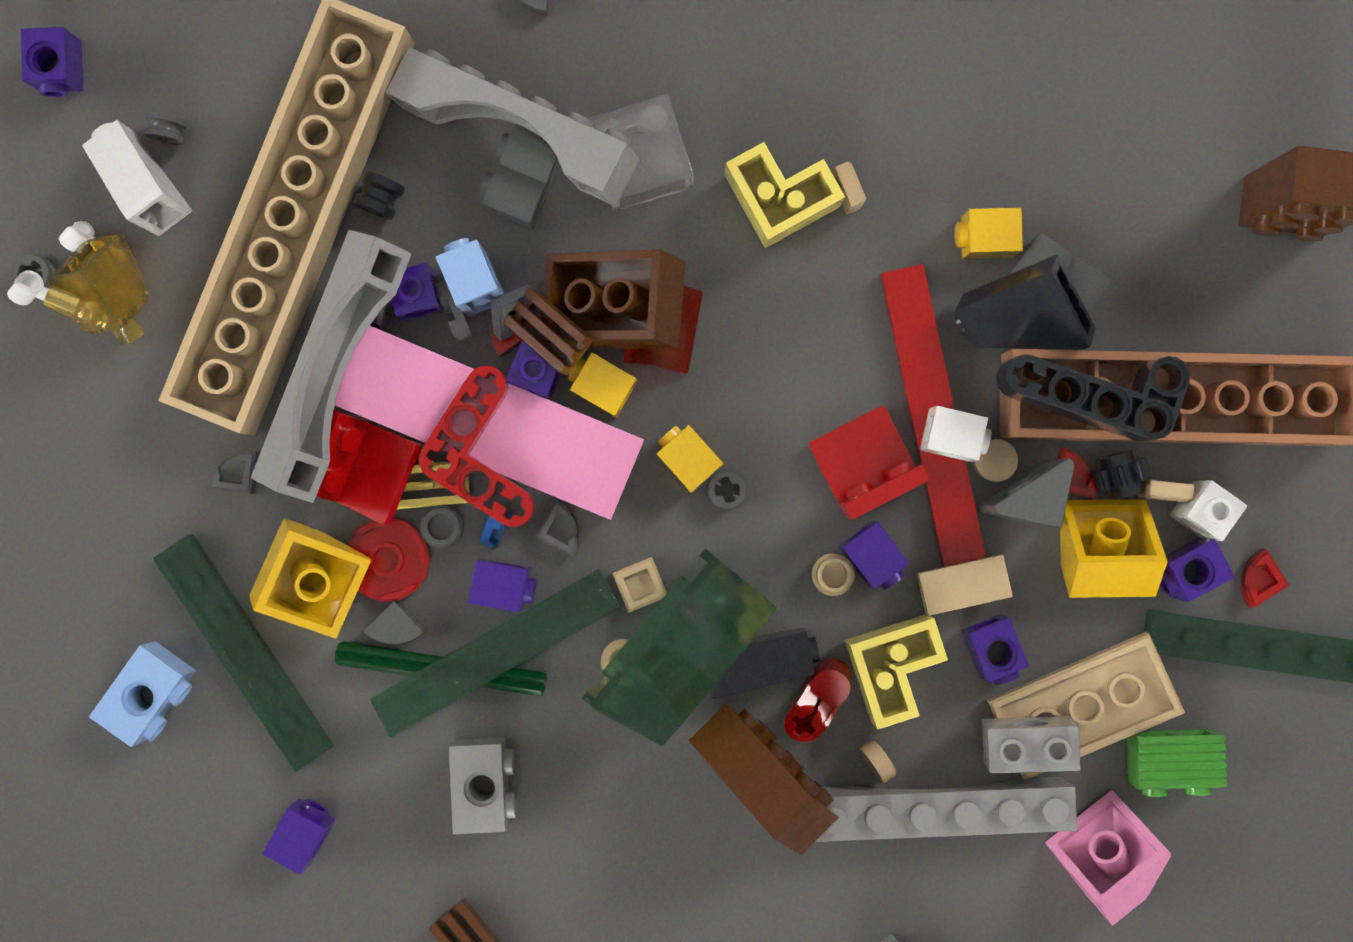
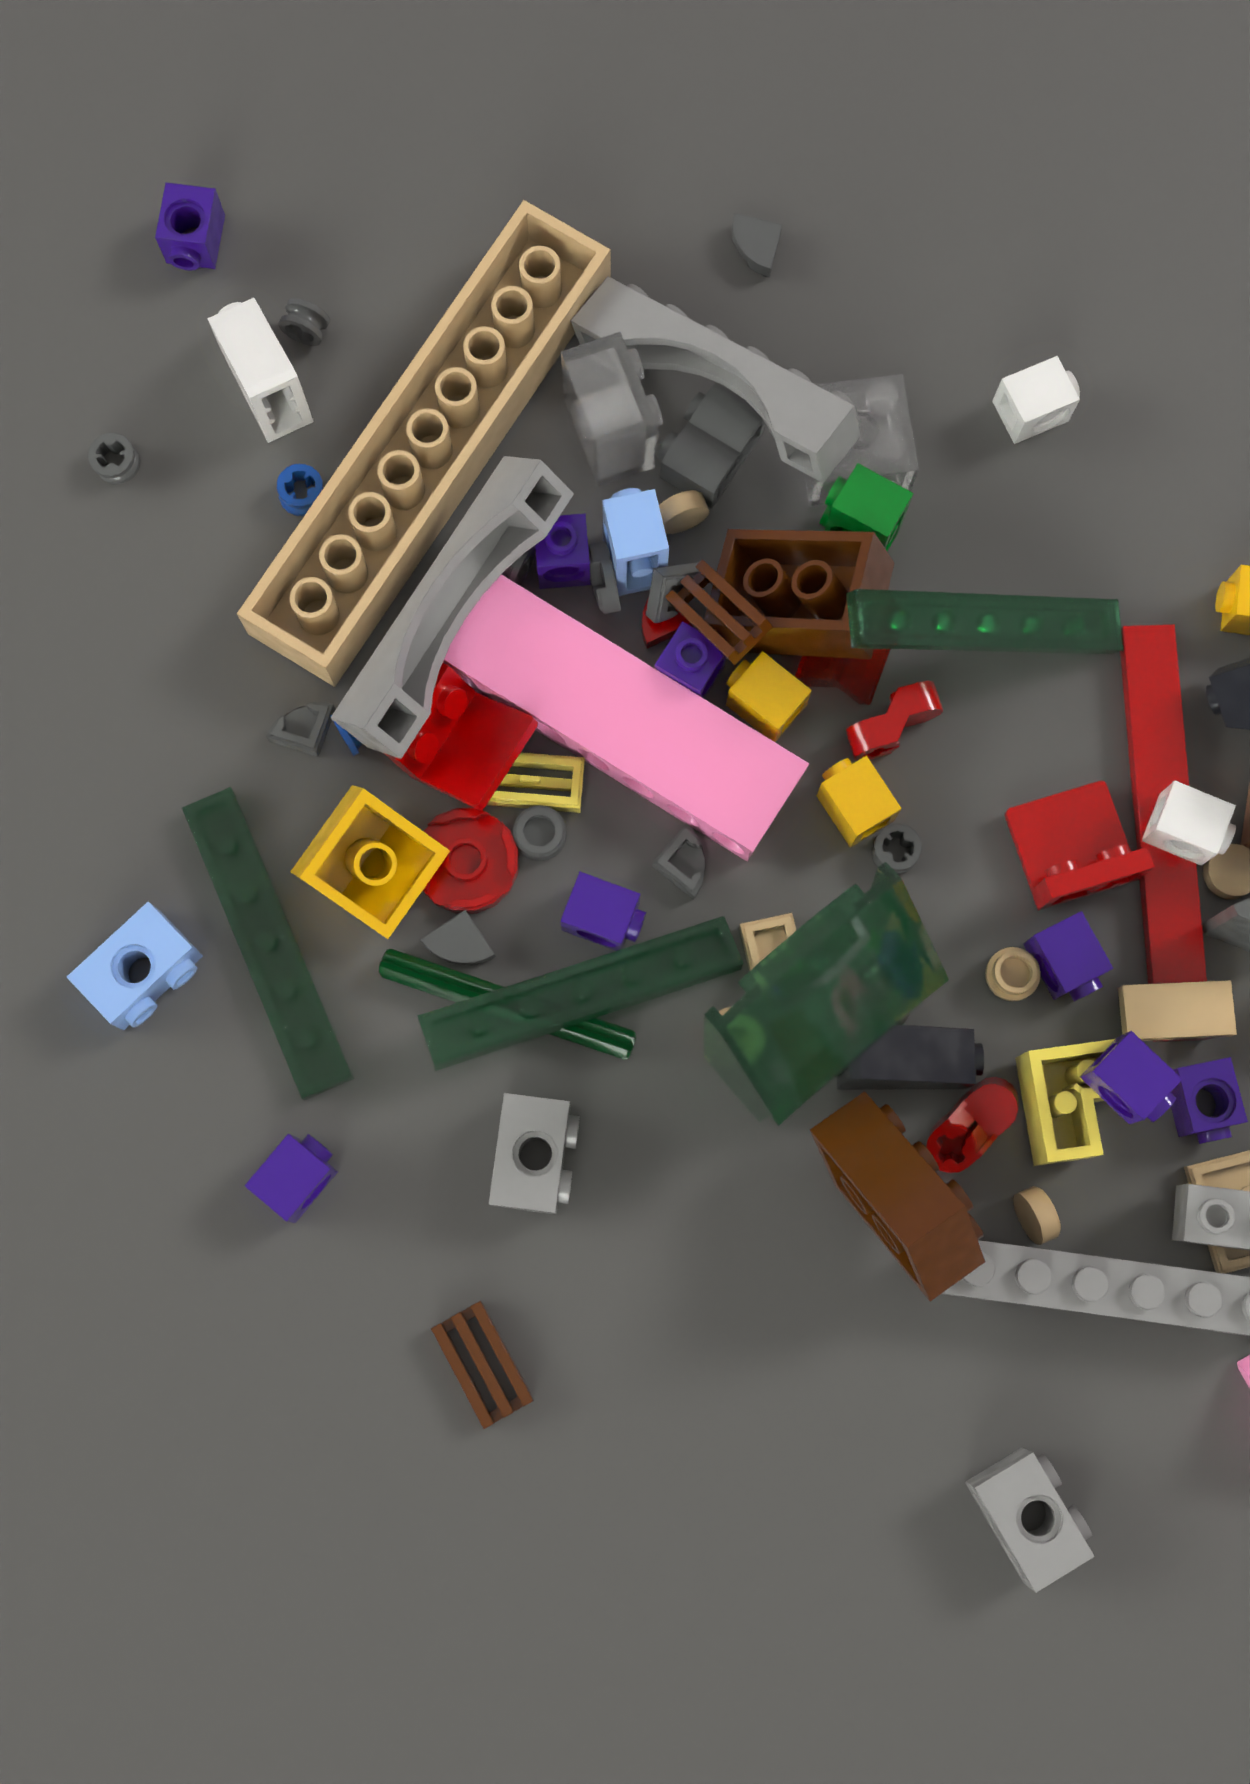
camera: 10 degrees right, 10 degrees down
clear yellow torso [7,221,148,345] -> none
black wheel [352,171,406,220] -> none
red beam [419,366,535,527] -> none
blue tile [480,510,513,550] -> none
light yellow brick [724,142,845,248] -> none
tan tile [832,161,866,215] -> none
none -> blue bush [277,464,323,516]
none -> clear brick [561,332,663,487]
none -> tan tile [659,490,709,534]
none -> green brick [819,463,914,552]
none -> clear green tile [846,589,1124,654]
none -> red piece [846,681,943,761]
none -> white brick [992,356,1080,444]
none -> dark purple brick [1080,1031,1182,1124]

